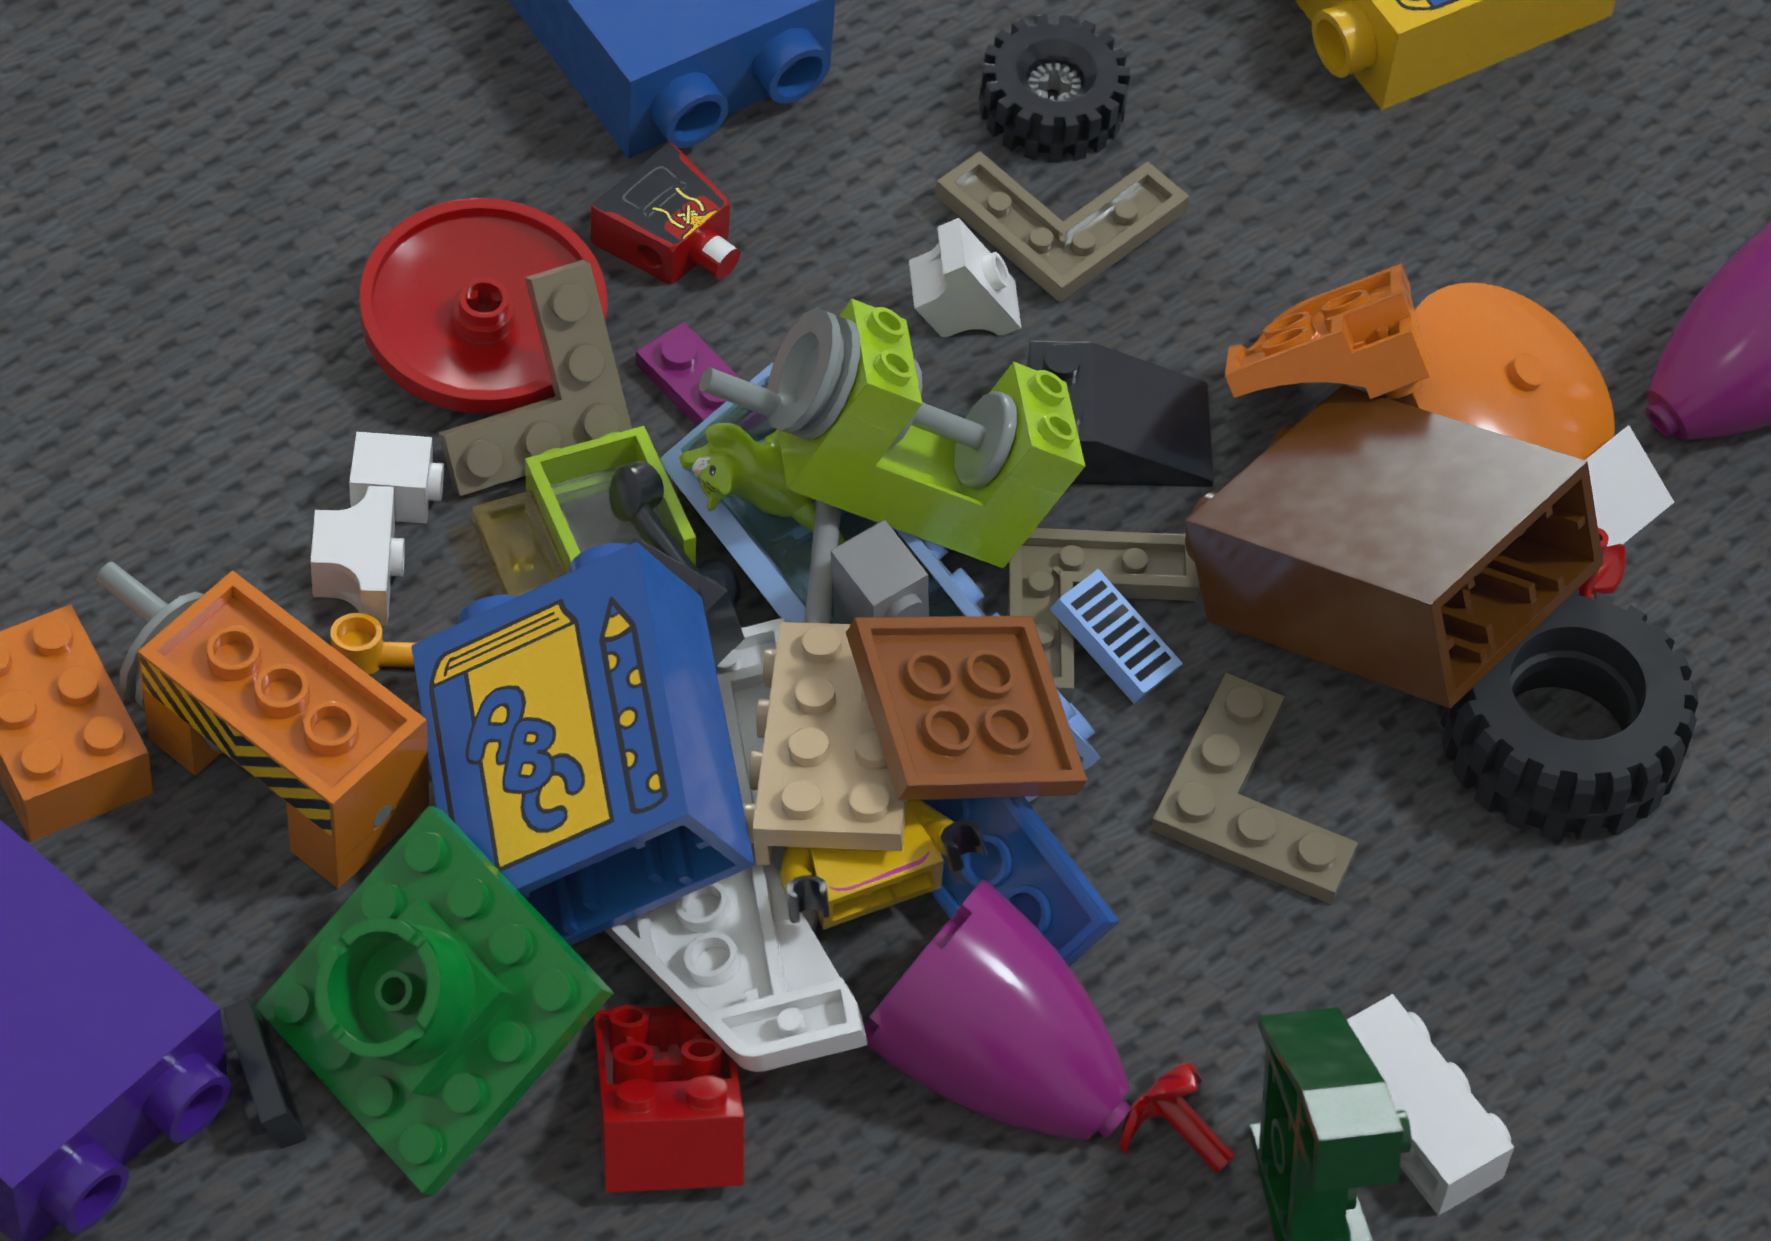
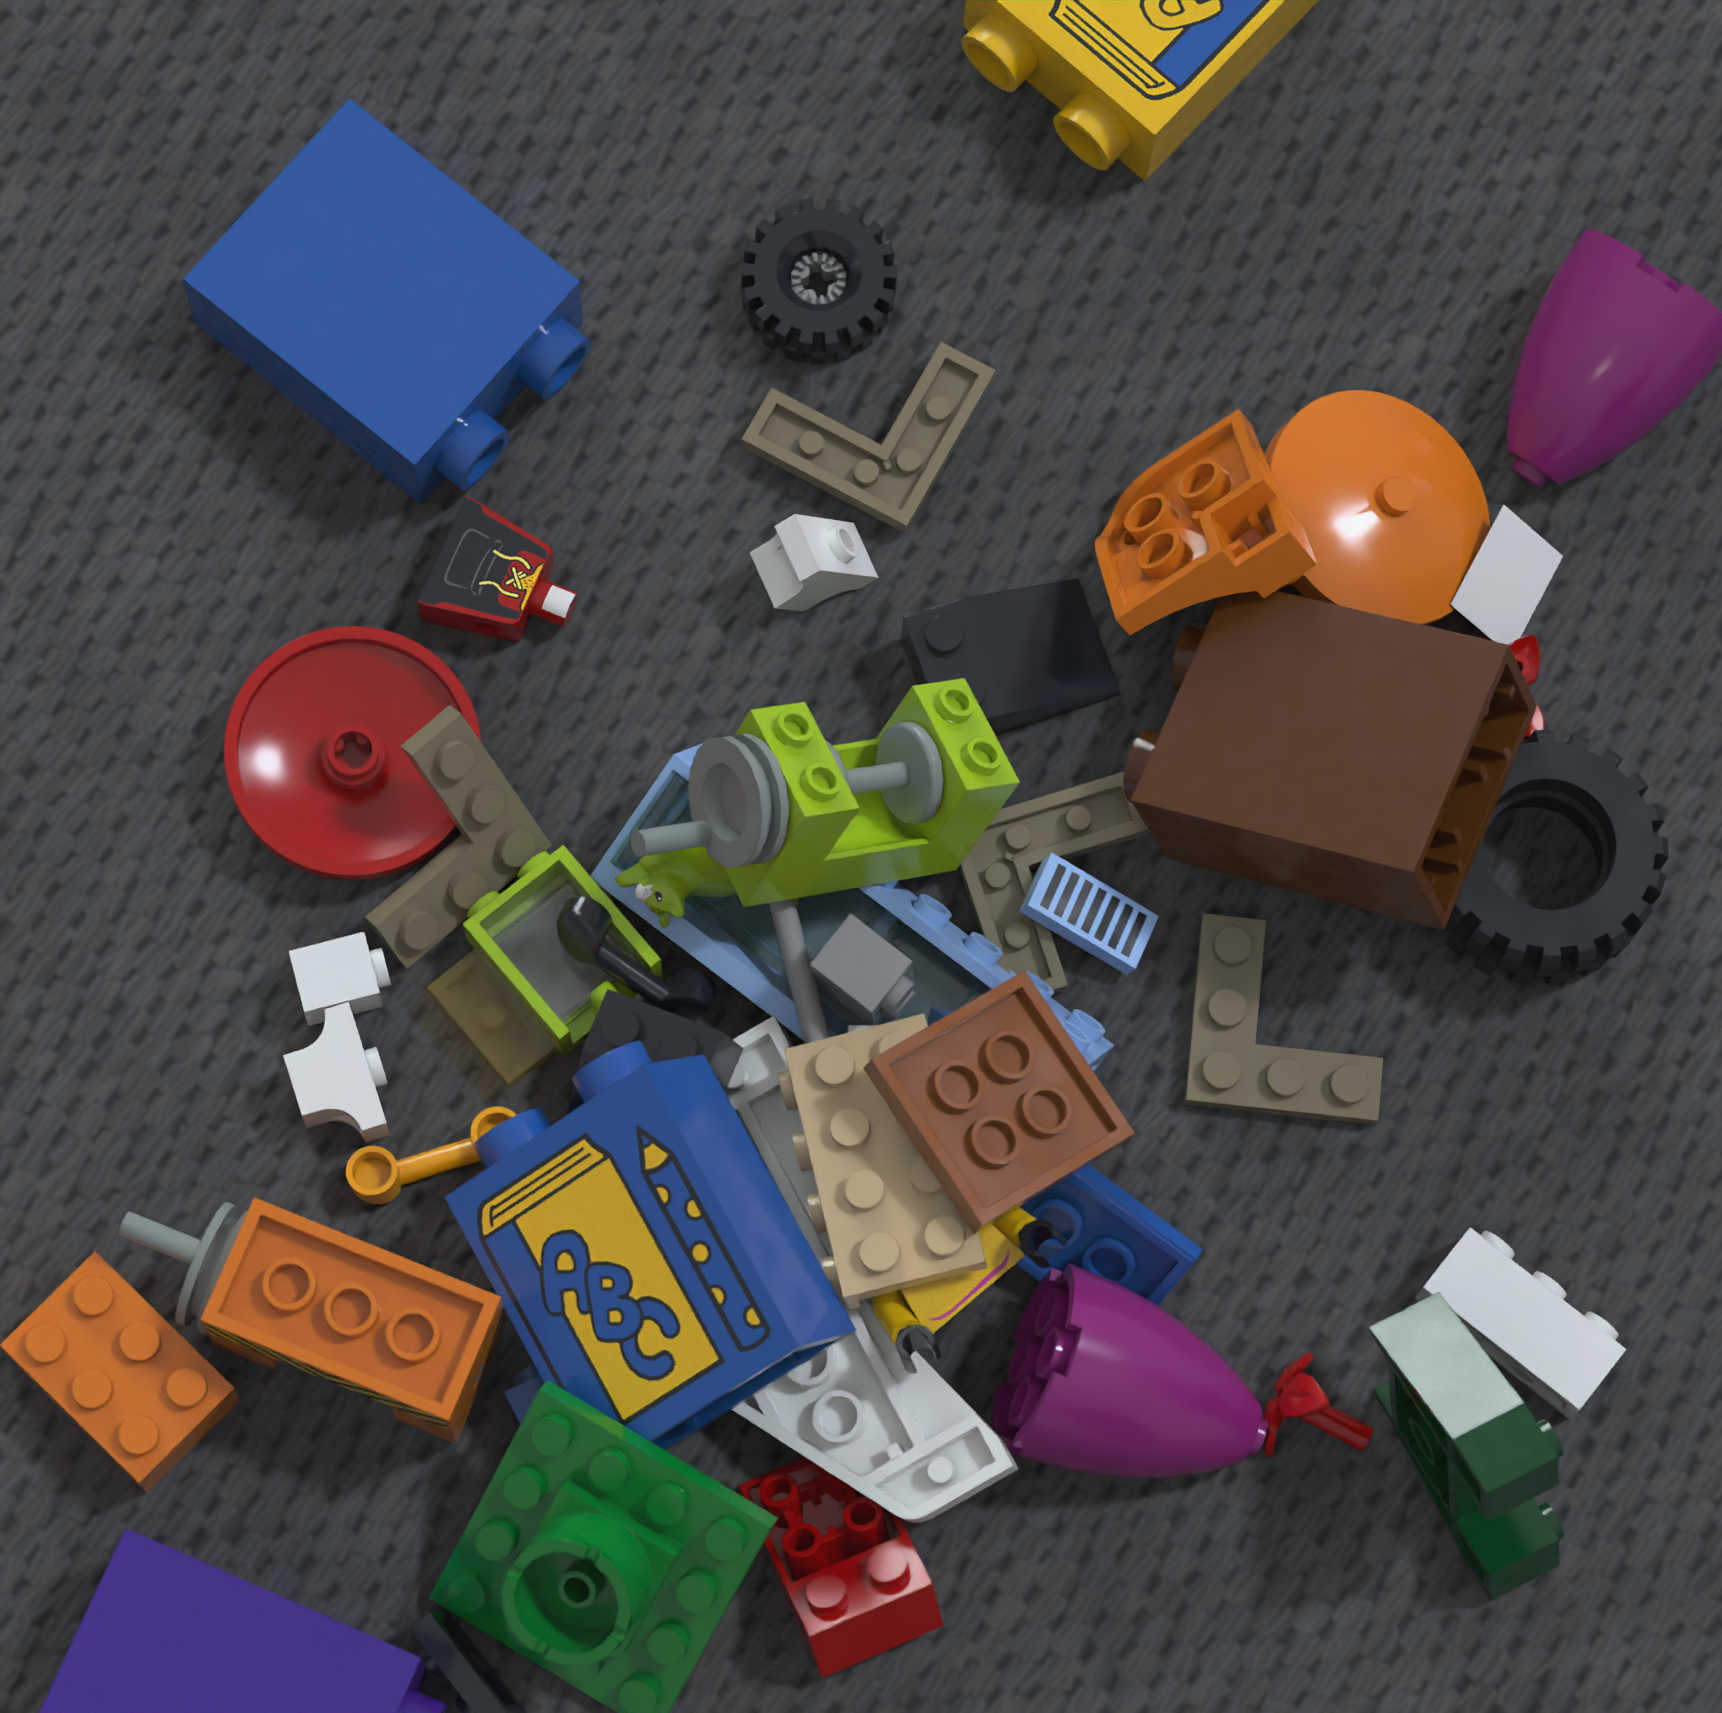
camera: 20 degrees left, 20 degrees up
magenta plate [635,322,759,426] -> none

